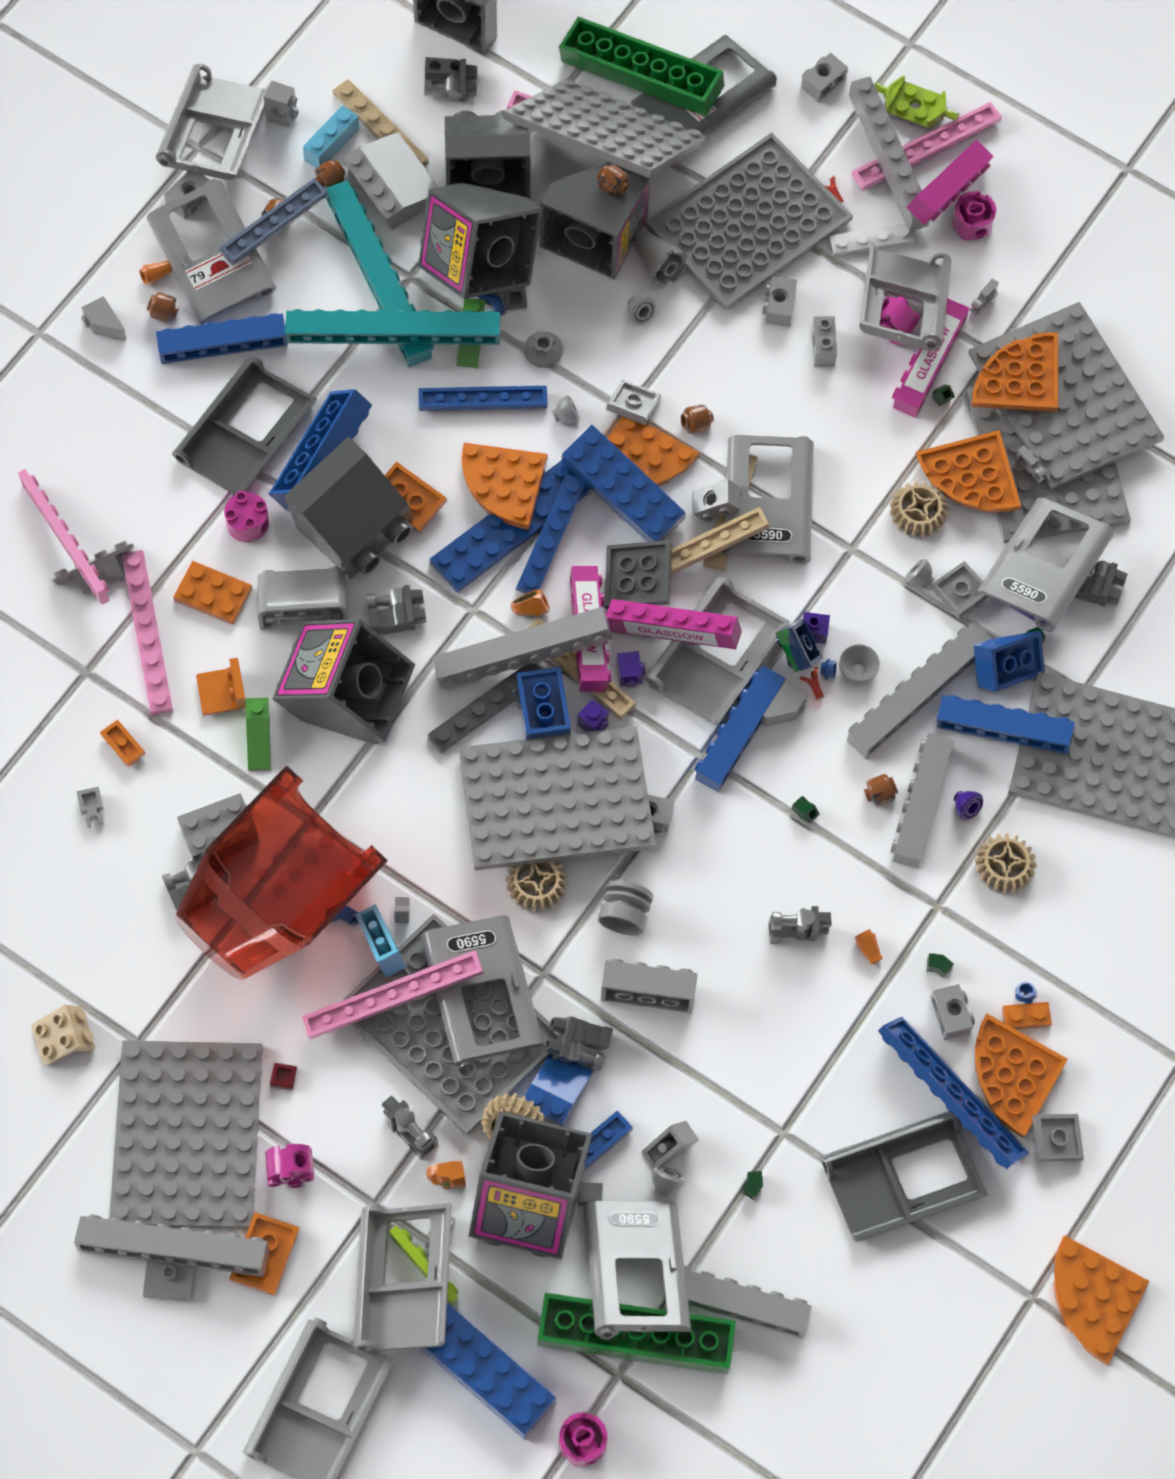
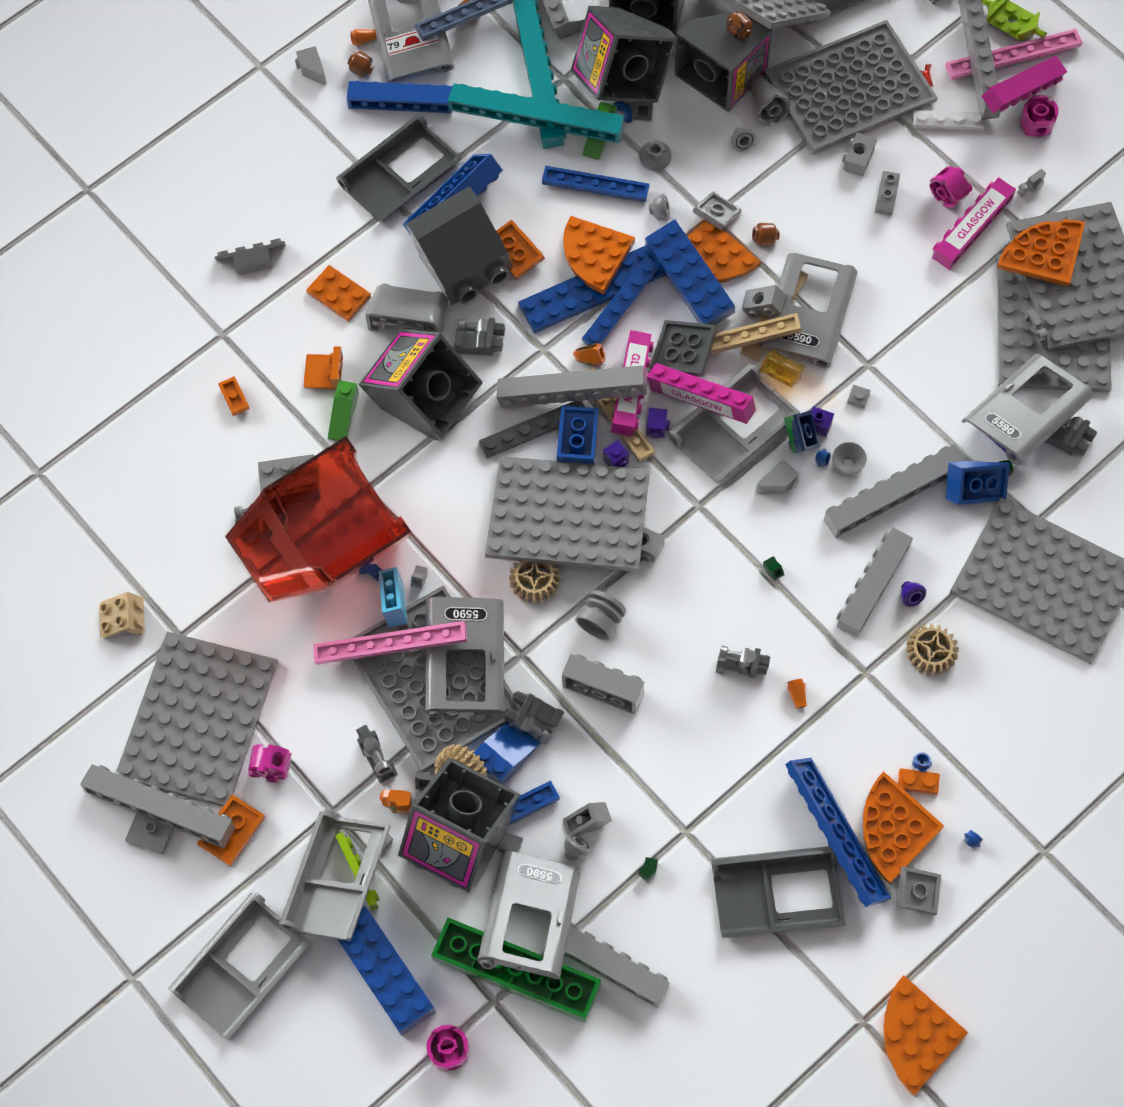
camera: 20 degrees right, 0 degrees up
bright pink plate [18,469,109,605] -> none
light grey plate [76,786,104,828] -> none
bright pink plate [121,550,173,715] -> none
dark pink brick [224,491,270,543] -> none
dark red tile [270,1062,298,1091] -> none
blue brick [694,666,786,792] -> none
clear red bar [800,666,824,700] -> none
light grey piece [859,241,952,351] -> none
dark orange head [864,774,898,807] -> none
tan gear [890,481,948,538] -> none
light grey brick [905,559,935,588] -> none
orange plate [916,430,1021,512] -> none
dark green piece [926,953,954,978] -> none
light grey plate [930,561,989,619] -> none
light grey brick [930,984,975,1040] -> none
dark green piece [932,384,955,407] -> none
blue brick [936,695,1075,755] -> none
none -> dark grey plate [415,771,436,790]
none -> clear yellow brick [759,349,806,388]
none -> light grey plate [847,384,871,409]
none -> blue plate [964,830,983,848]

